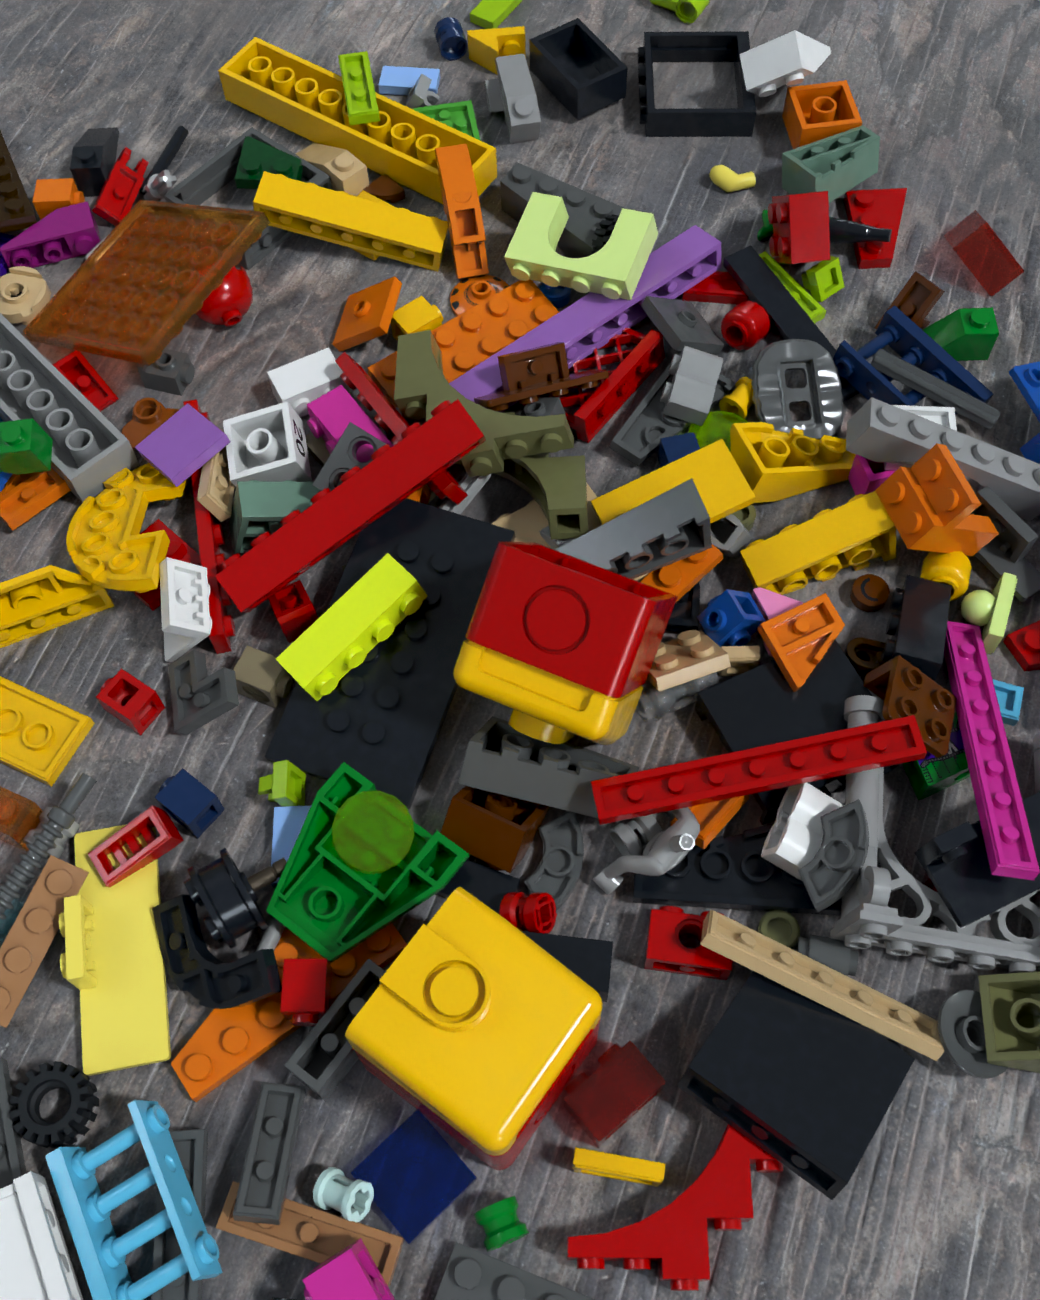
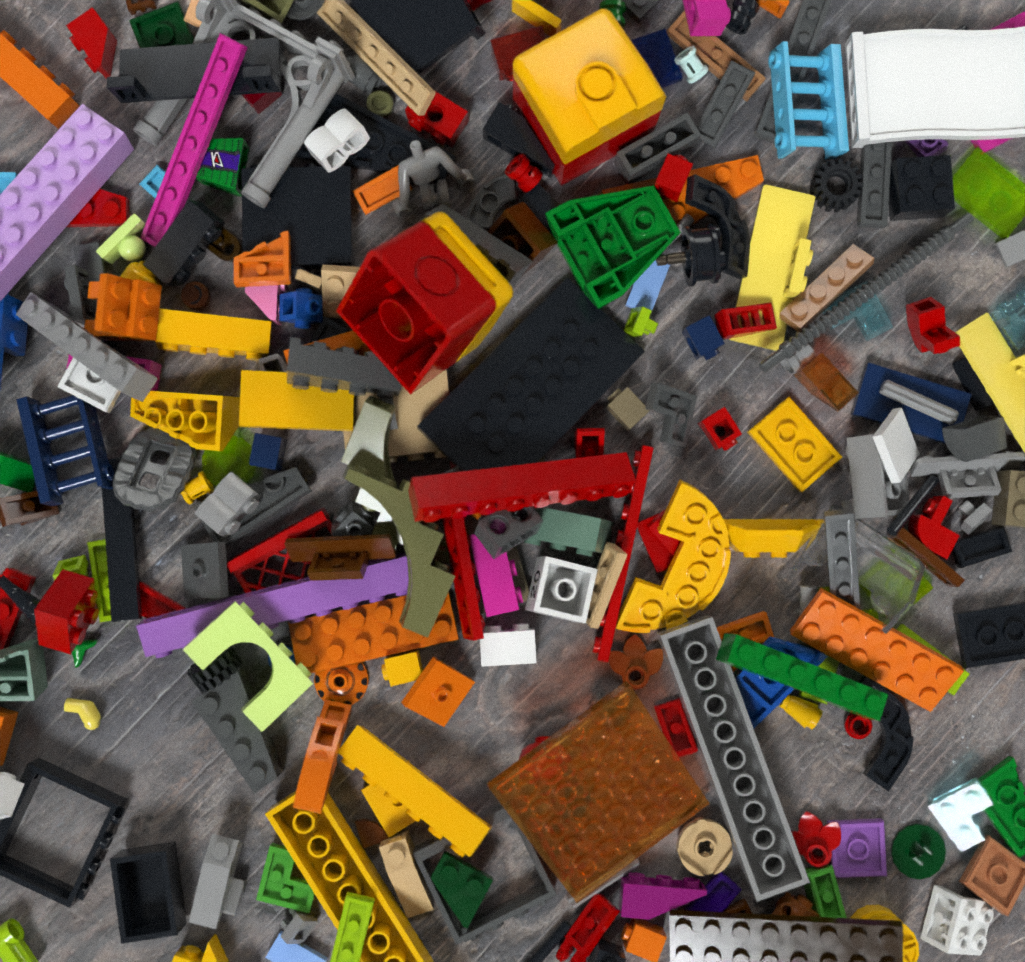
camera: 160 degrees left, 25 degrees up
medium lavender tile [135,403,231,487] -> none
light grey axle [142,170,177,203] -> none
white bracket [159,557,212,663] -> none
neon yellow brick [276,553,428,701] -> none
clear neon green tile [331,791,414,874] -> none
red plate [591,715,927,825] -> none
red head [721,301,770,350] -> none
dark grey tile [798,799,869,912] -> none
reddish brown bracket [863,655,957,758] -> none
dark grey axle [871,349,1001,429] -> none

